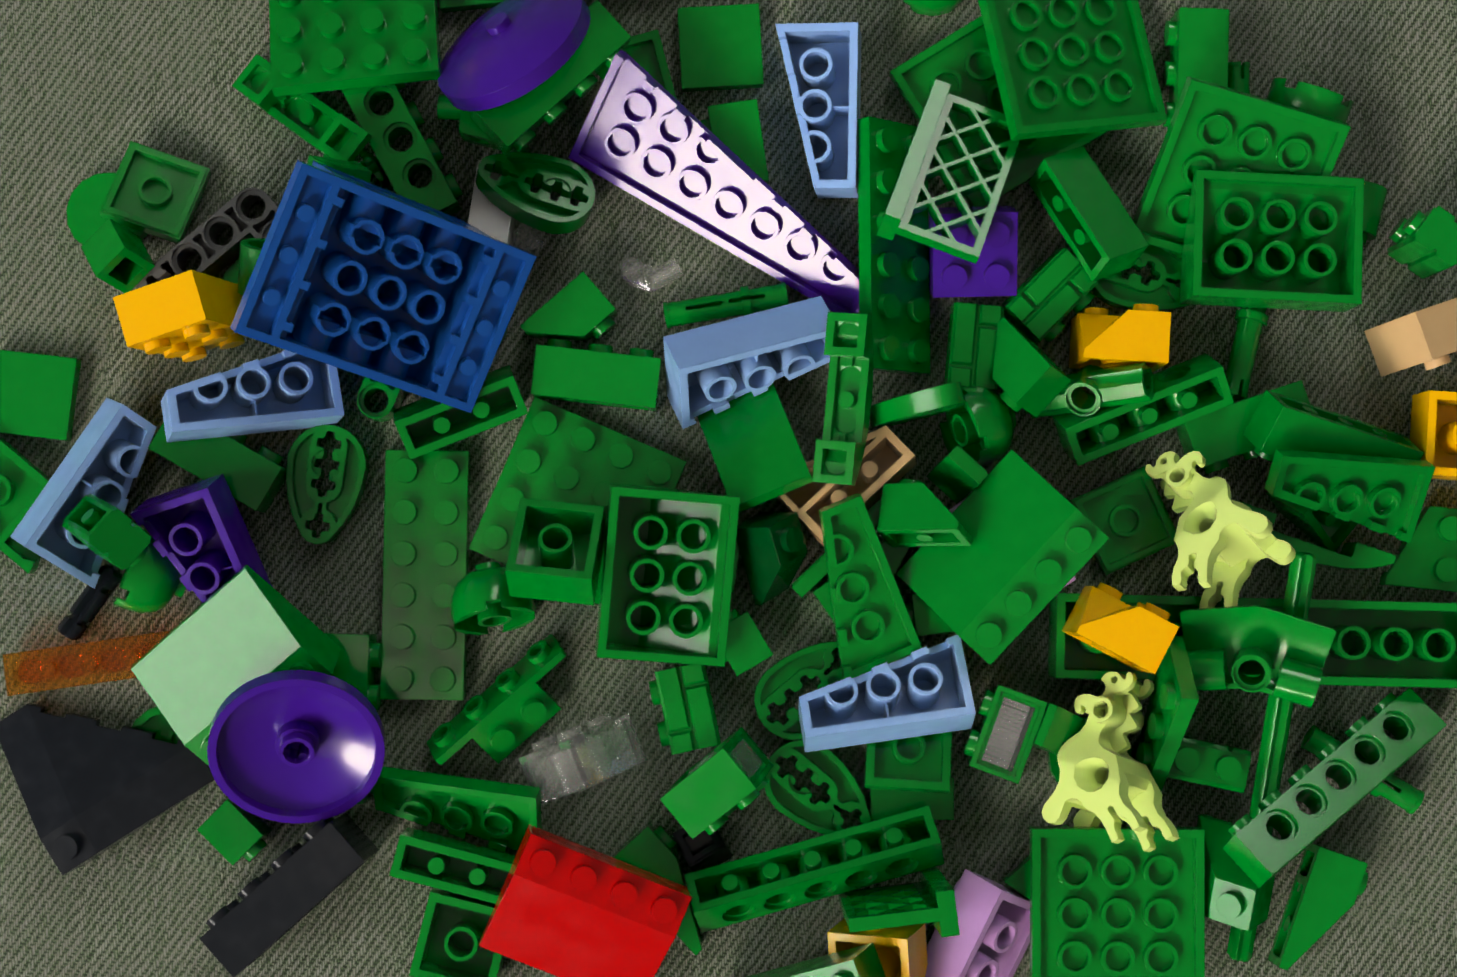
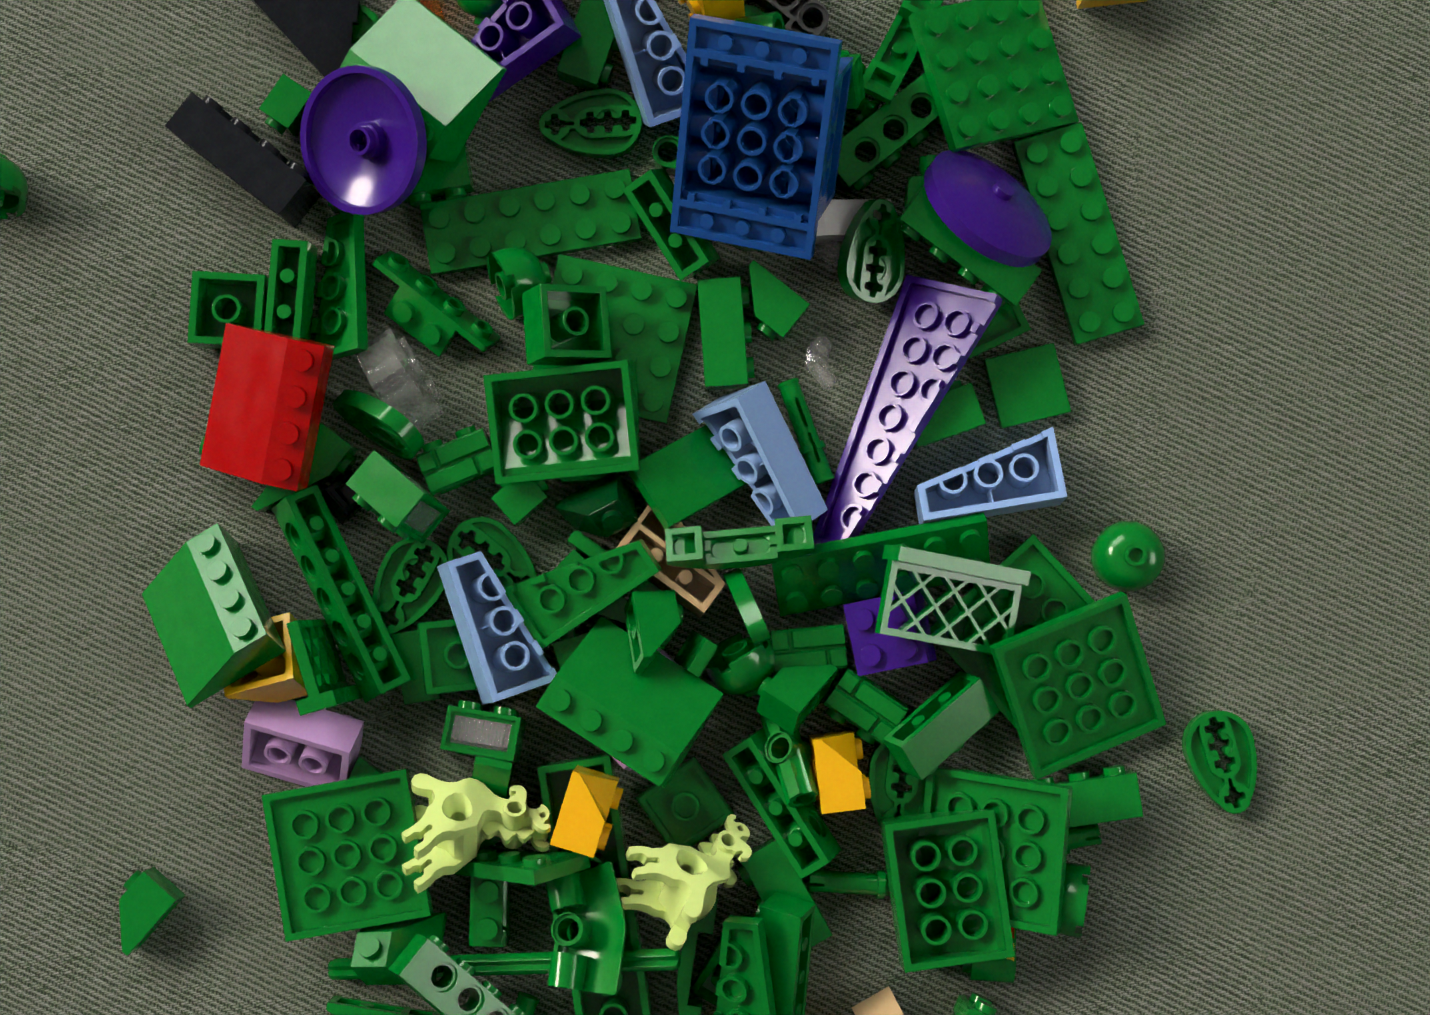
camera: 80 degrees right, 0 degrees up
none -> green piece [332,389,424,460]

